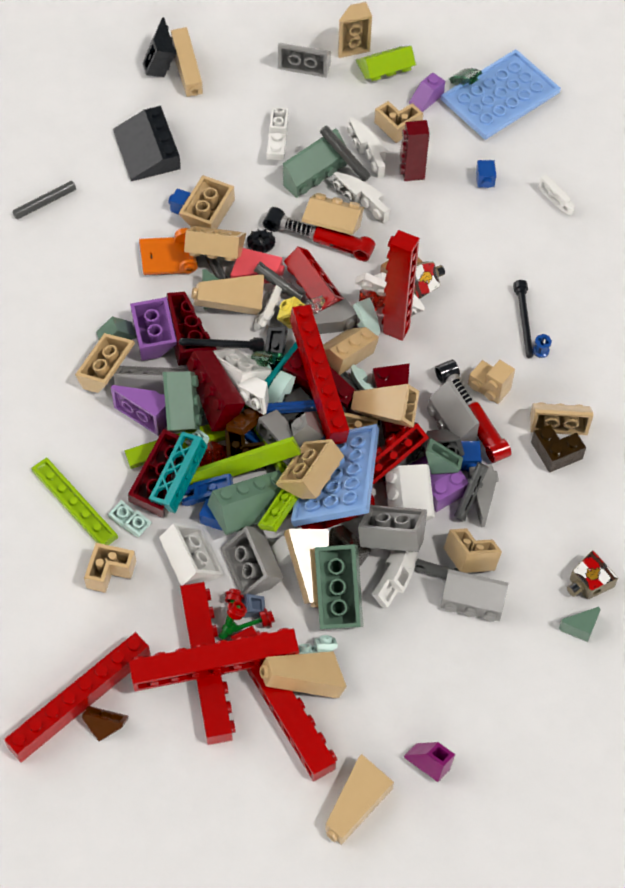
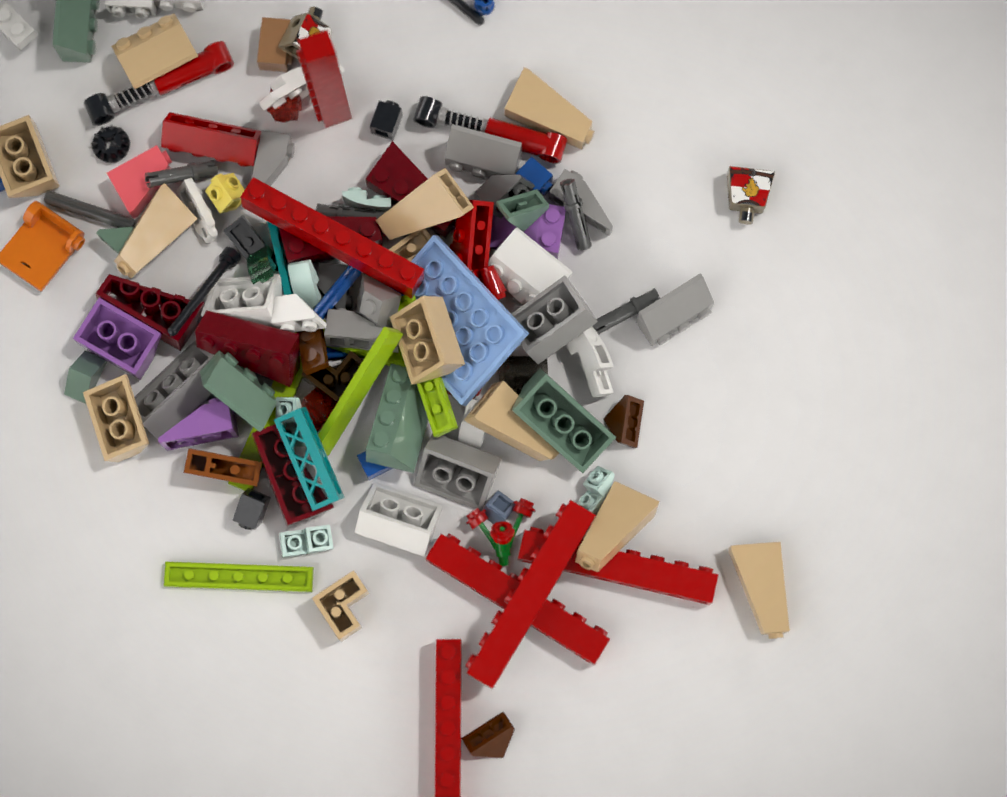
camera: 45 degrees left, 20 degrees up
blue hinge [182,473,233,506] -> none
tan slope [184,226,246,261] -> none
clear plate [305,295,325,315] -> none
tan slope [323,327,379,375] -> none
light aqua slope [353,298,380,336] -> none
magenta slope [404,742,455,782] -> none
tan brick [443,528,502,573] -> none
tan brick [468,360,515,404] -> none
tan slope [530,402,593,435] -> none
dark brown brick [531,424,586,473] -> none
sand green slope [559,607,601,642] -> none
none -> dark orange slope [184,448,262,486]
none -> black brick [232,488,271,530]
none -> black brick [370,100,403,141]
none -> red cone [480,265,506,300]
none -> tan slope [504,67,595,150]
none -> reddish brown slope [603,395,644,448]

